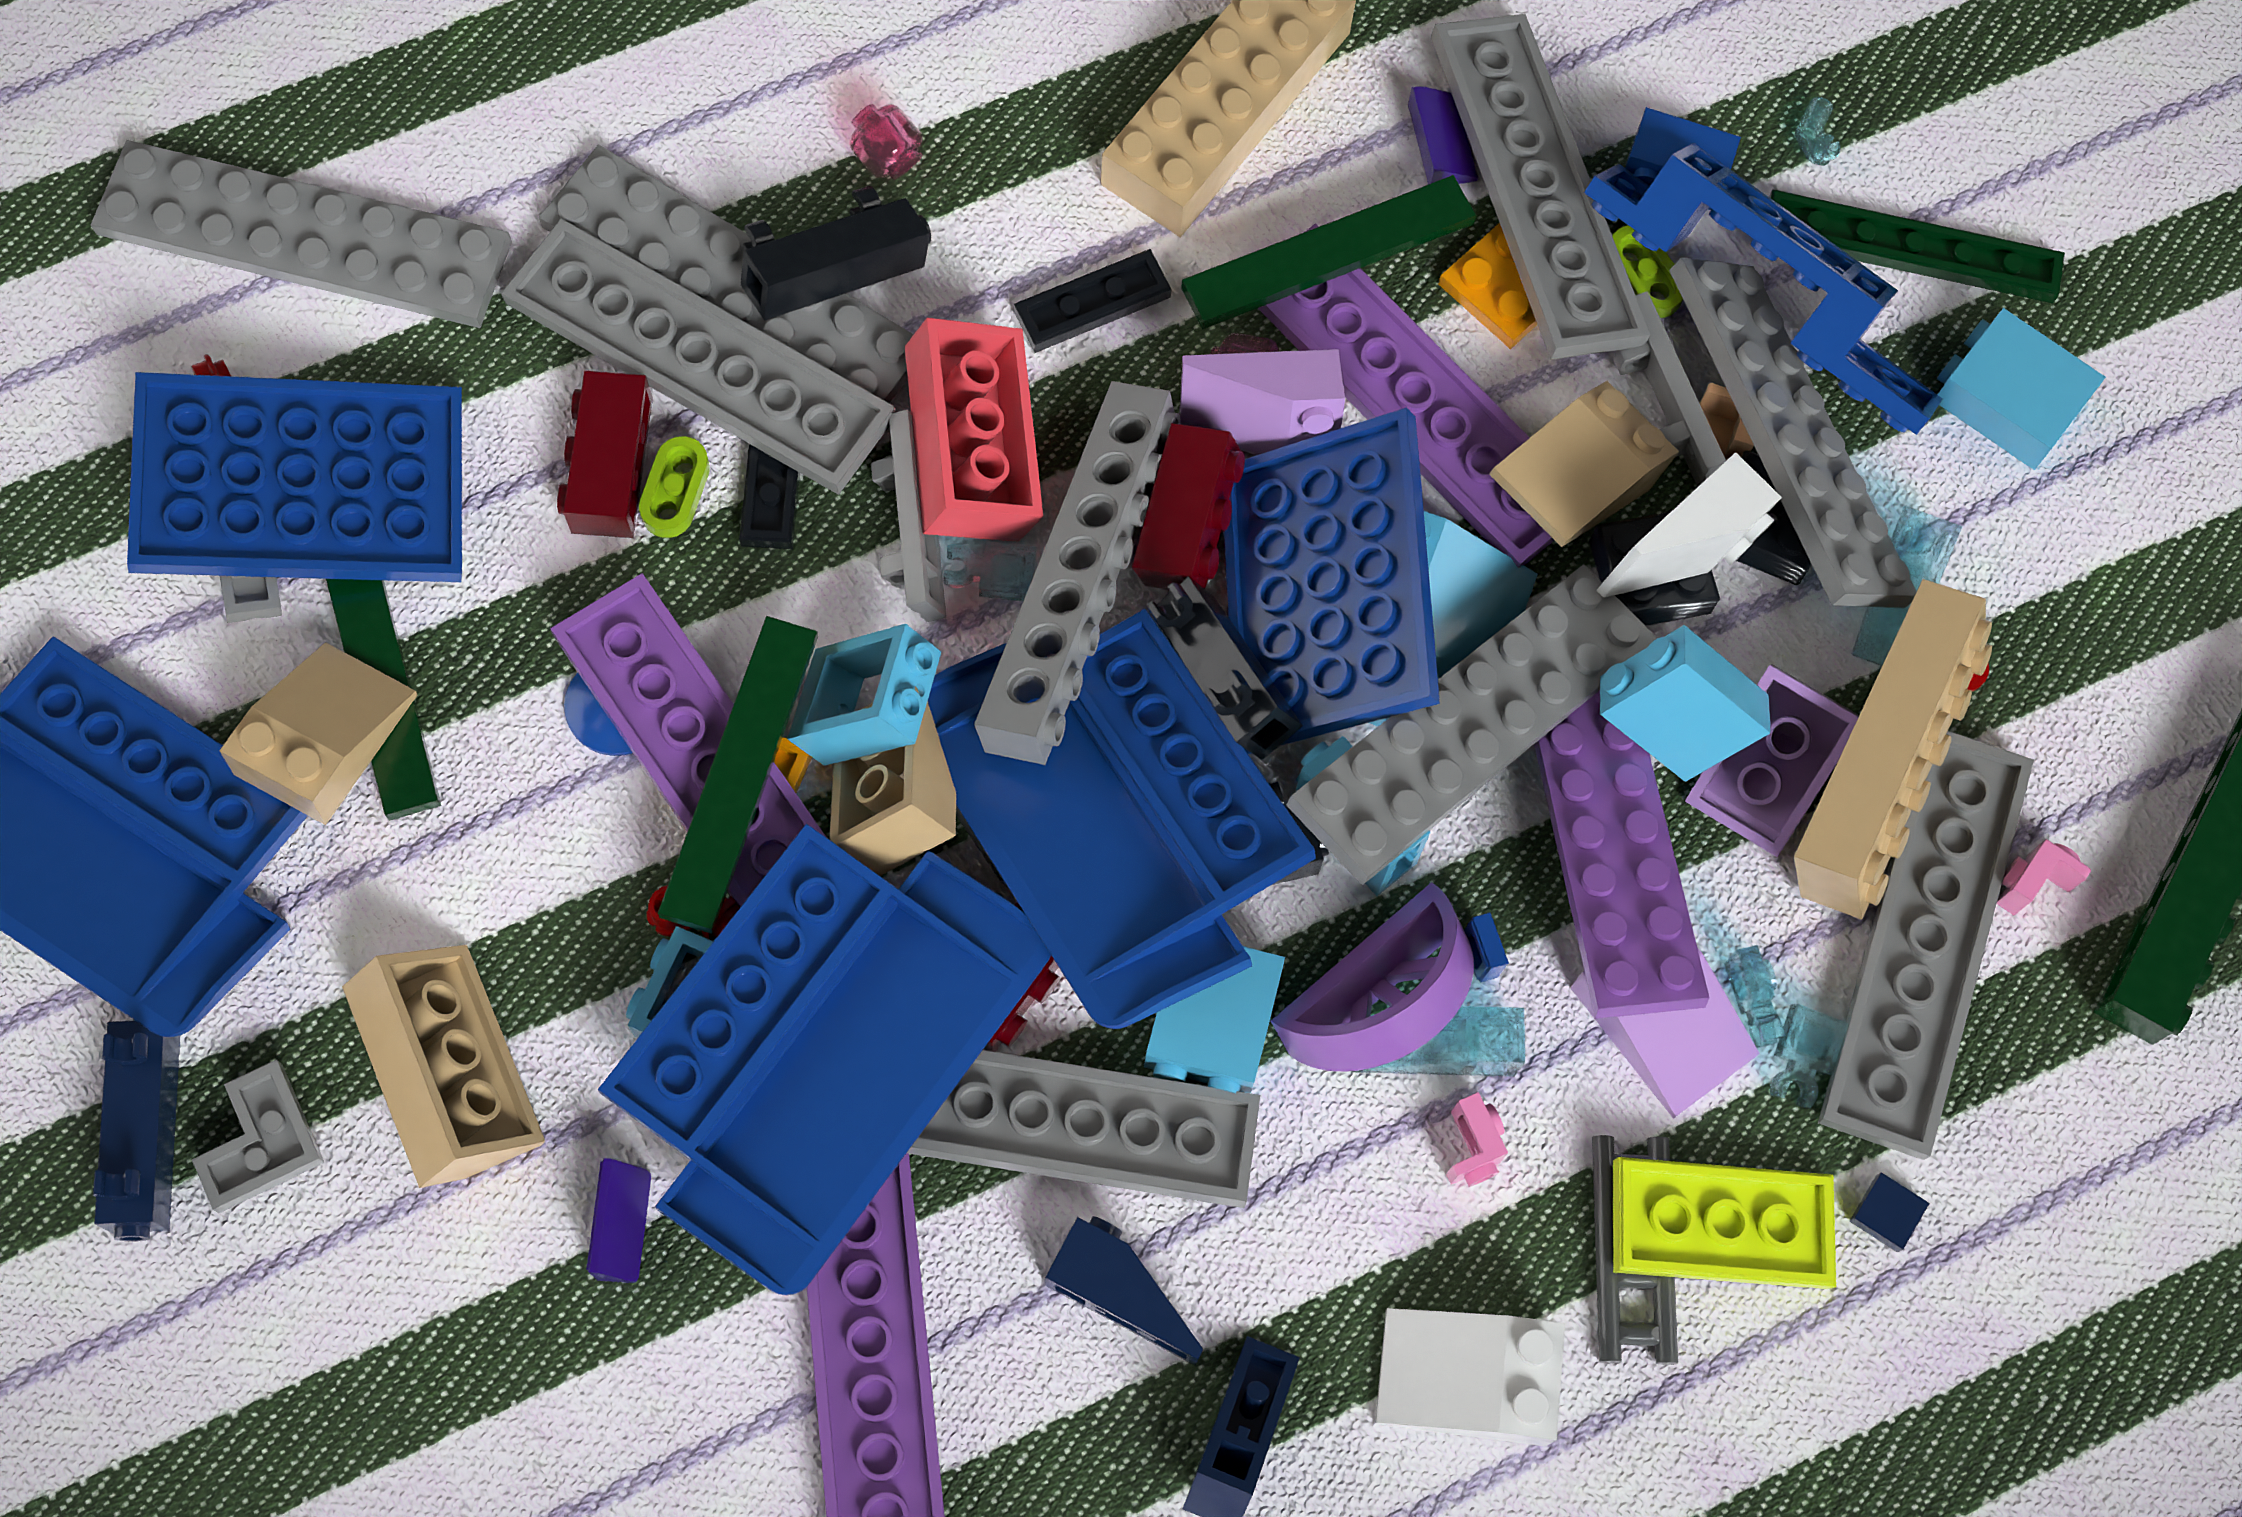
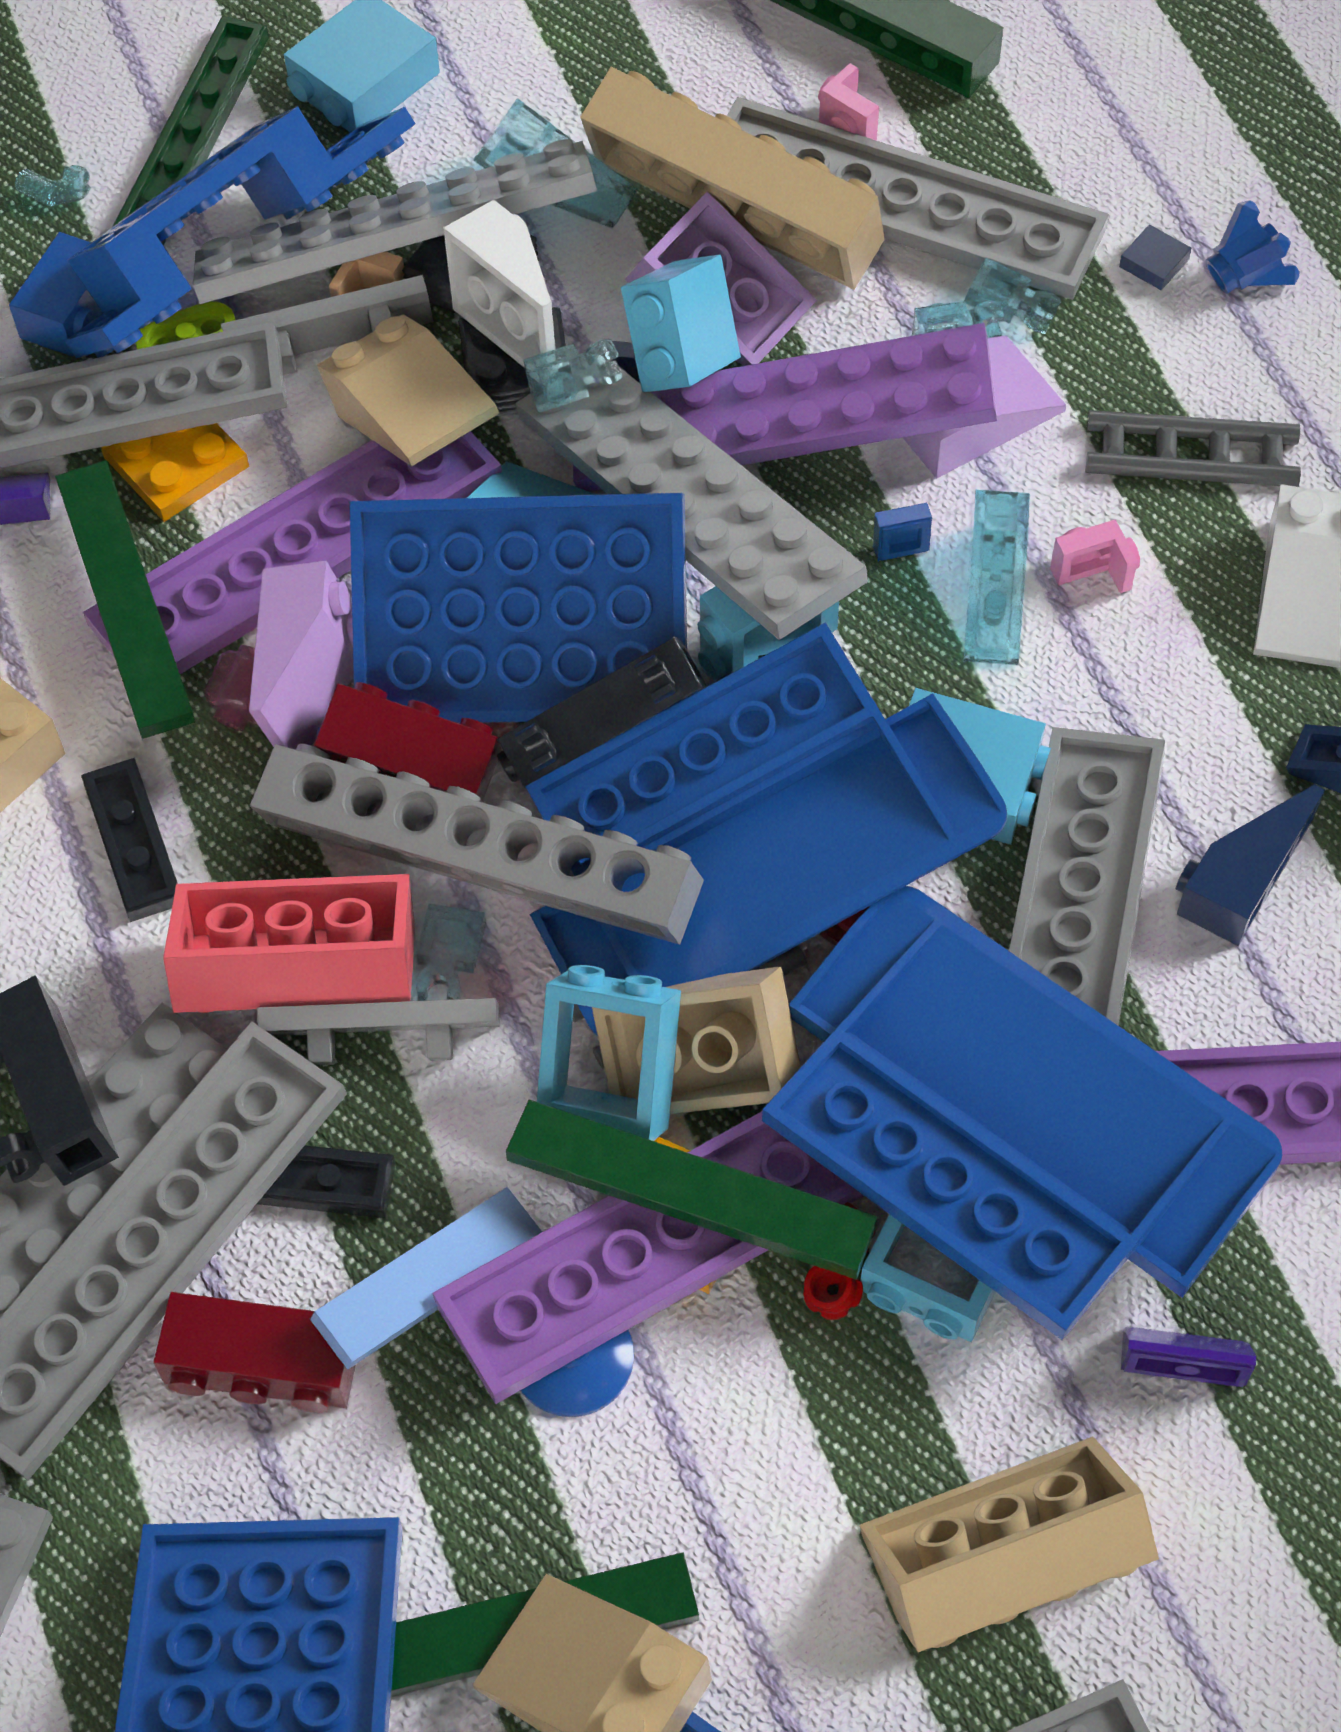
camera: 80 degrees left, 10 degrees down
lime plate [639,436,710,538] -> none
medium lavender window [1271,882,1474,1072] -> none
neon yellow tile [1613,1157,1836,1289] -> none
none -> light blue tile [310,1187,542,1369]
none -> clear light blue plate [523,339,623,413]
none -> blue rock [1205,200,1300,294]

